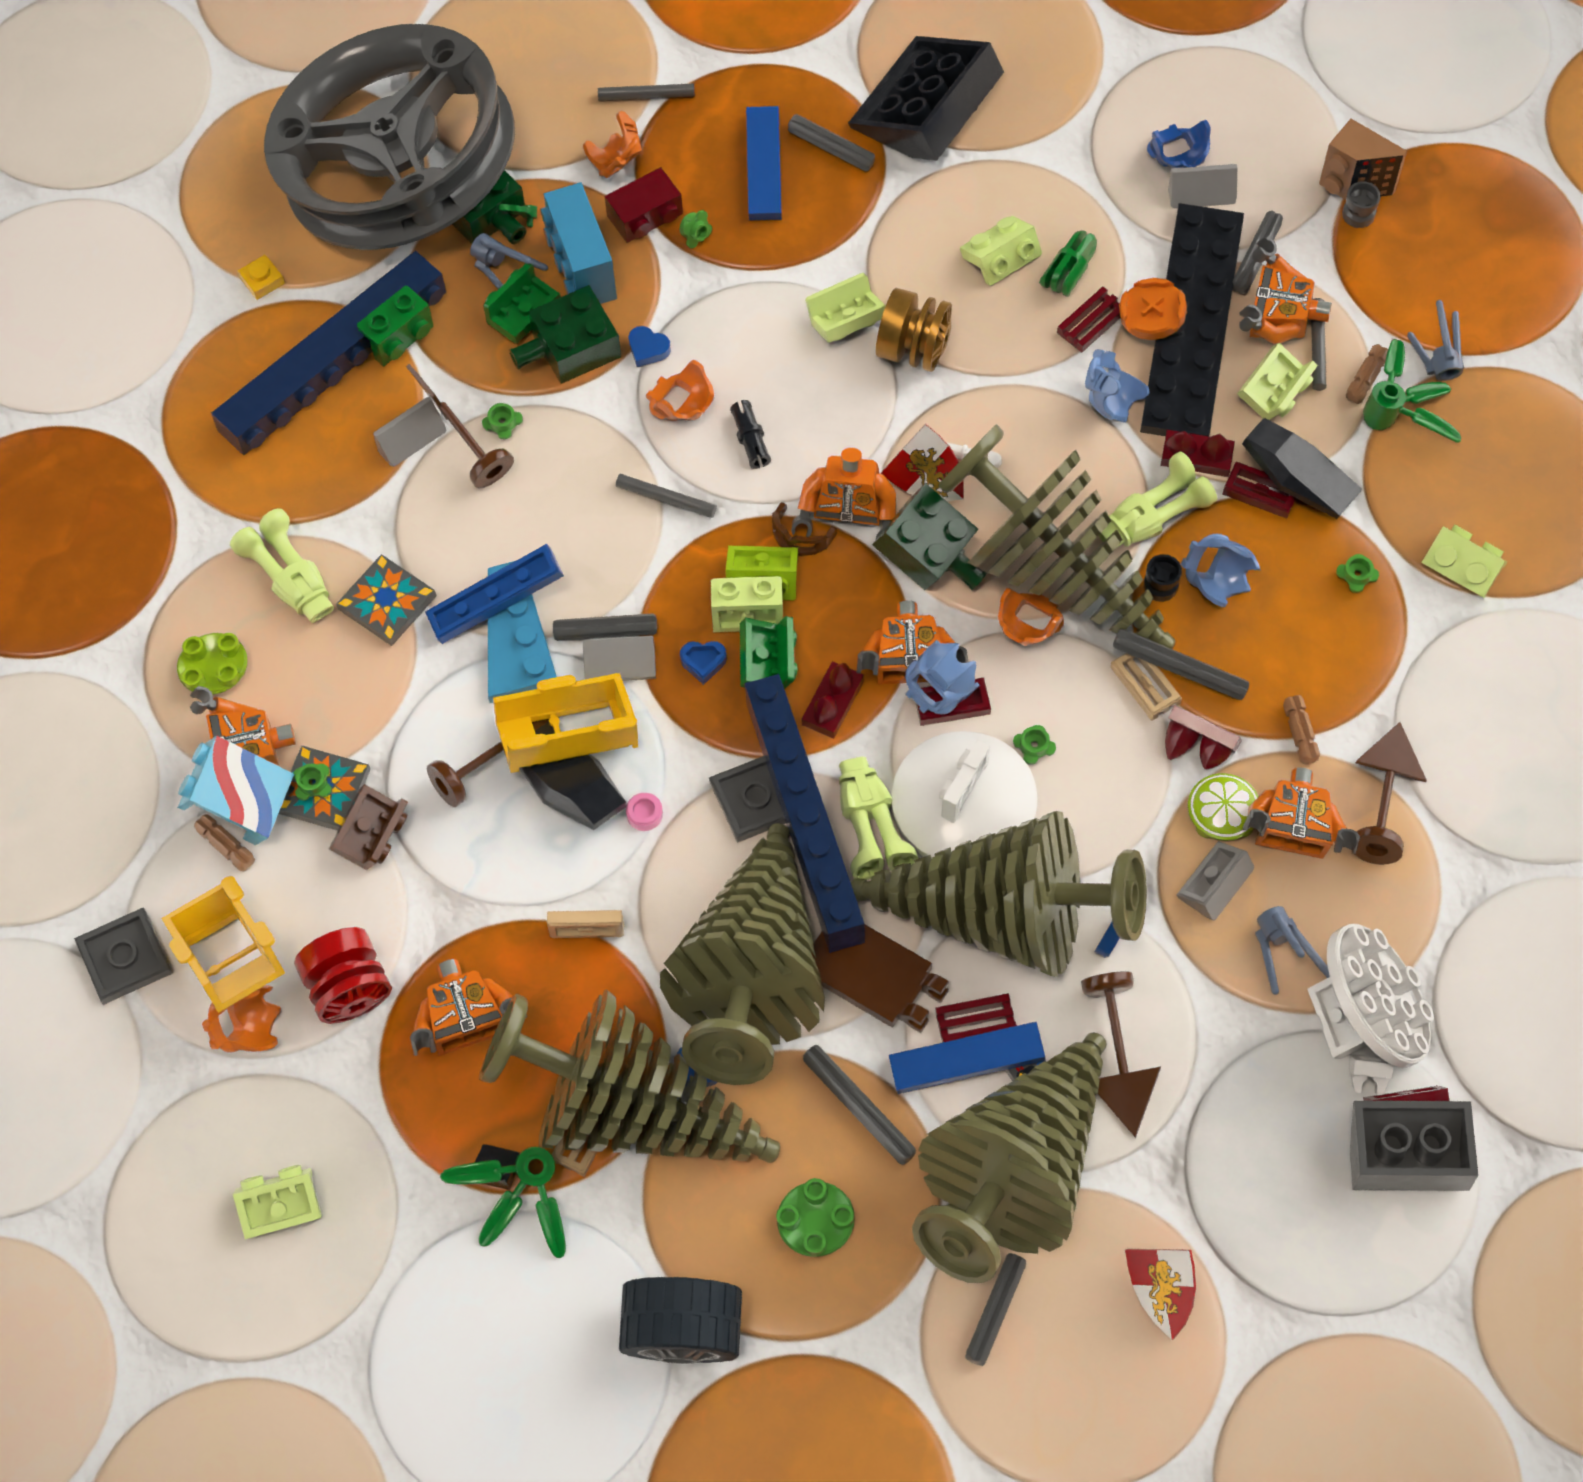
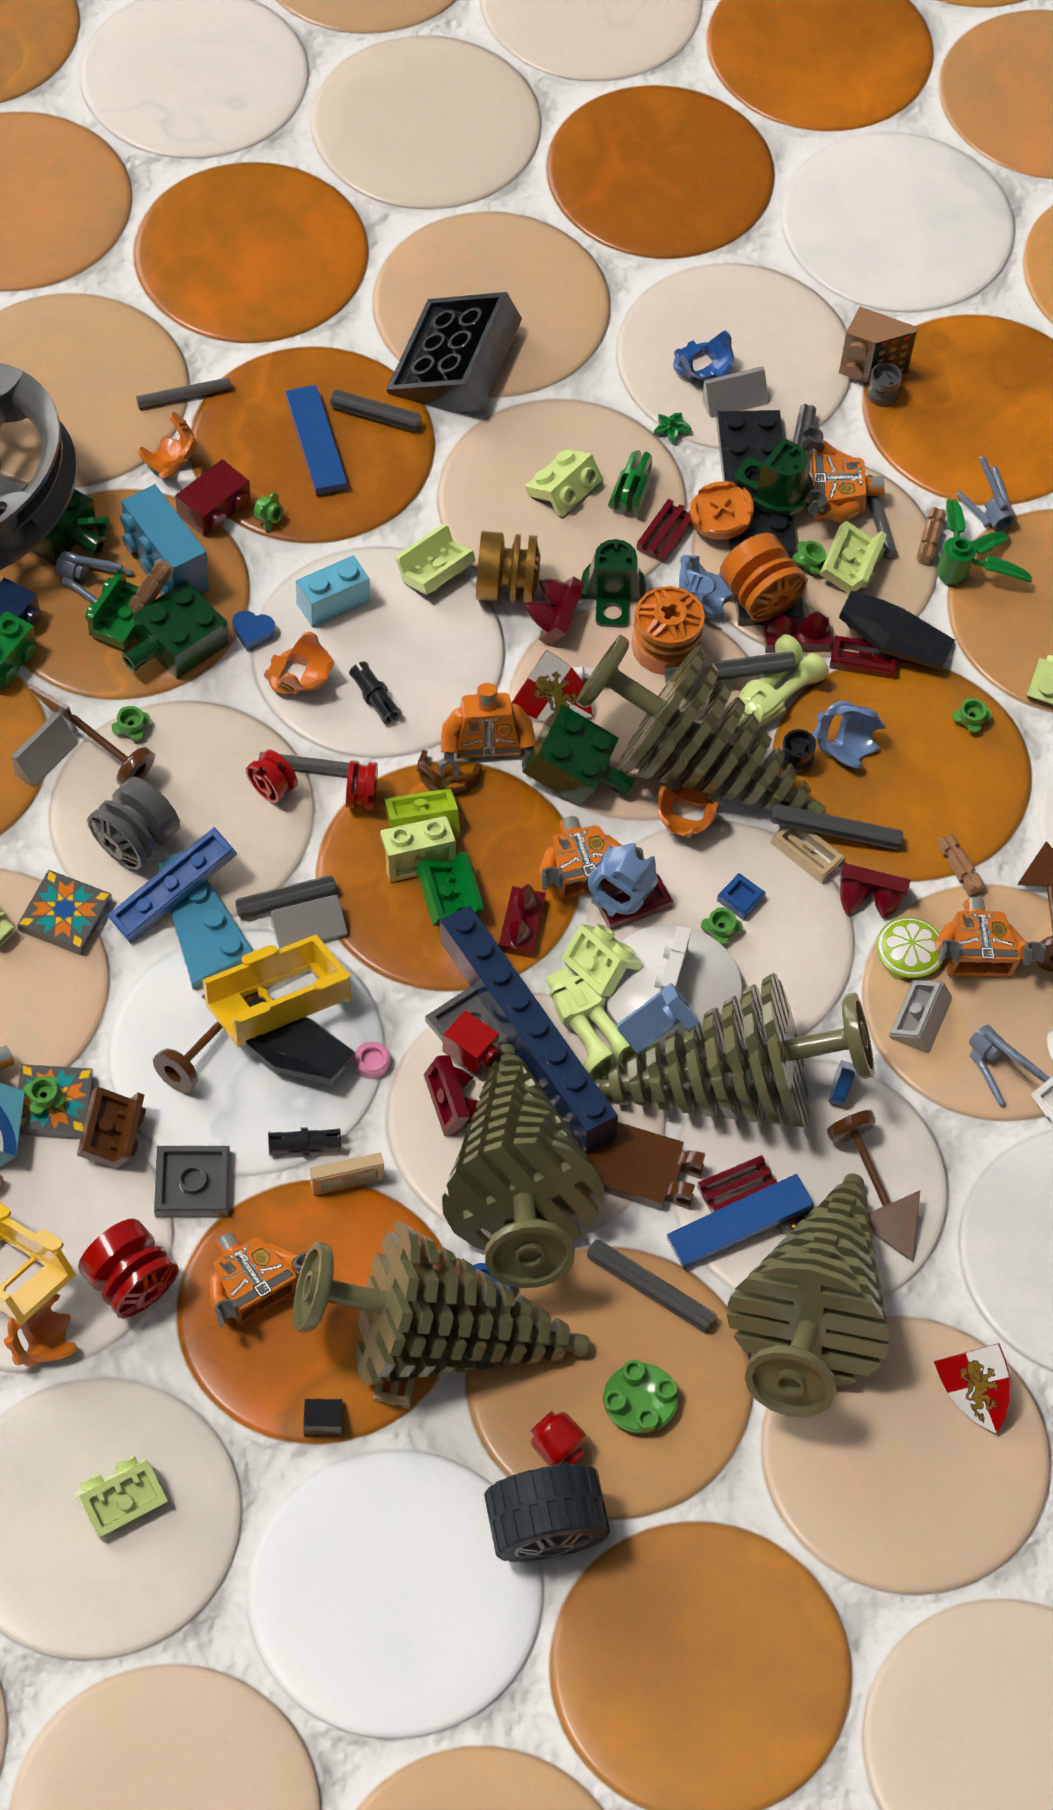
camera: 20 degrees left, 5 degrees down
green plant [440,1147,566,1258] -> none
blue tile [680,641,727,685] -> none
dark grey axle [965,1253,1026,1366] -> none
none -> dark grey wheel [87,777,181,870]
none -> medium nougat axle [129,560,174,614]
none -> dark grey tile [154,1146,230,1217]
none -> red wheel [246,749,298,803]
none -> black pin [268,1127,342,1156]
none -> medium azure piece [296,555,370,627]
none -> red wheel [346,760,378,810]
none -> dark red tile [423,1055,479,1136]
none -> red brick [442,1010,500,1074]
none -> dark red tile [524,576,584,646]
none -> red head [530,1411,586,1466]
none -> yellowish green bracket [561,924,643,998]
none -> dark green container [580,539,646,628]
none -> medium blue bracket [616,983,699,1053]
none -> orange wheel [631,586,705,675]
none -> green plant [653,412,692,443]
none -> dark grey axle [665,651,796,683]
none -> blue tile [717,873,766,921]
none -> orange wheel [719,533,808,622]
none -> dark green container [734,438,814,516]
none -> bright green plate [793,541,826,574]

